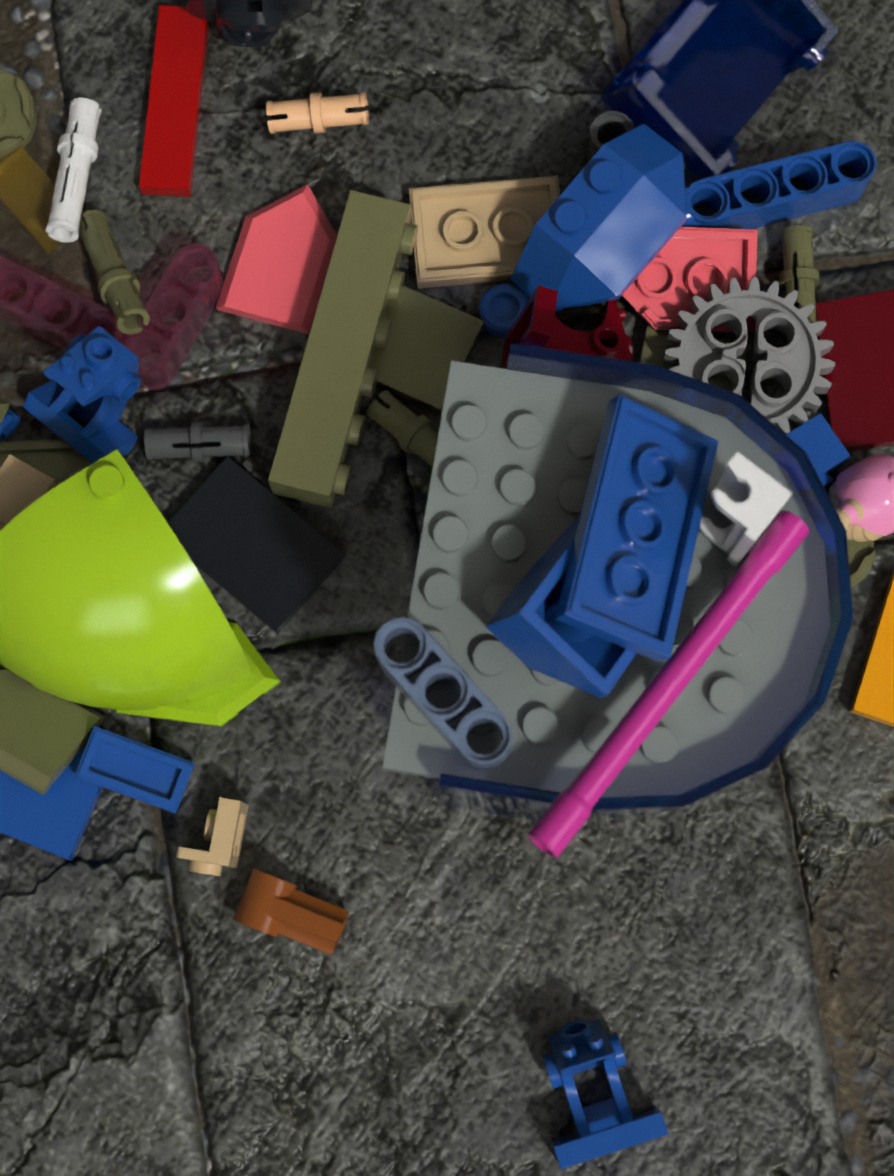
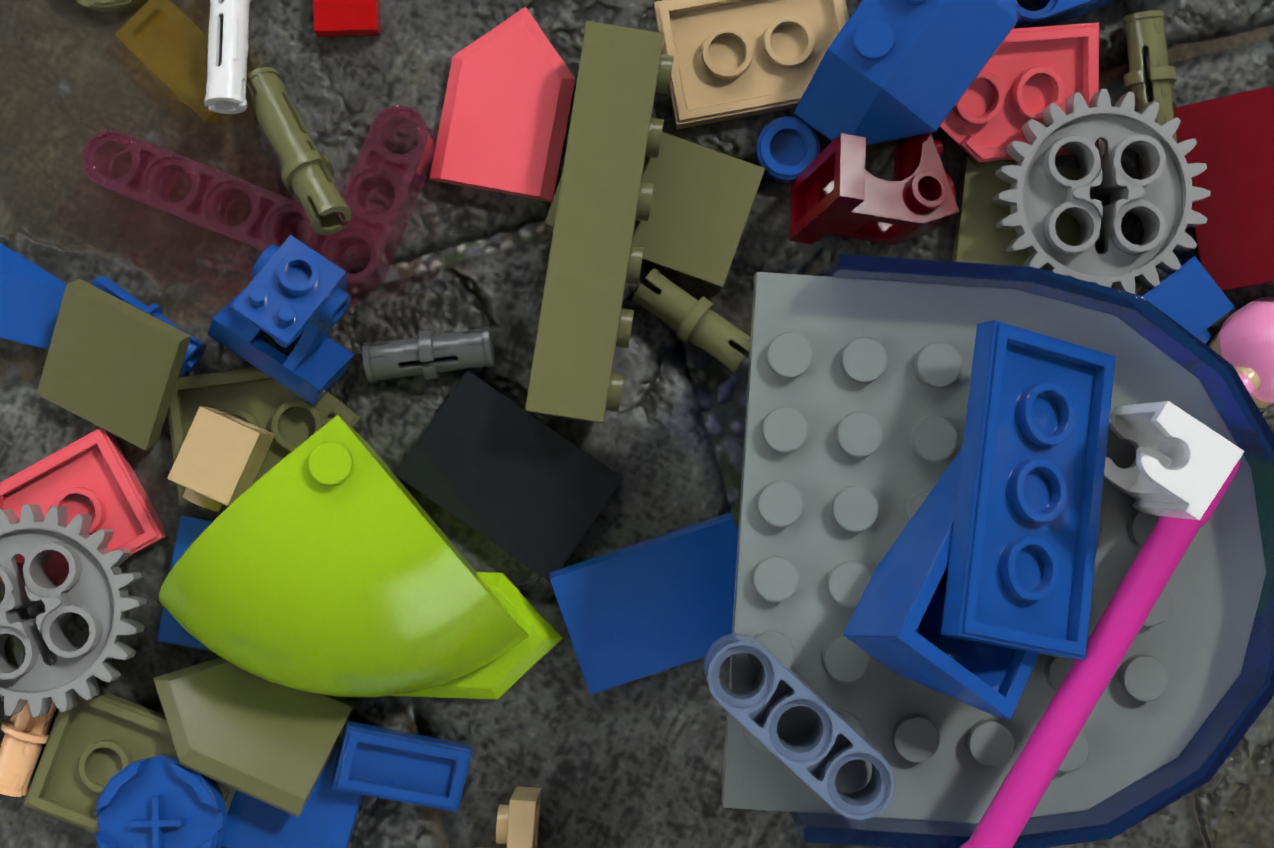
camera: 10 degrees left, 10 degrees up
none -> blue tile [549,512,738,695]

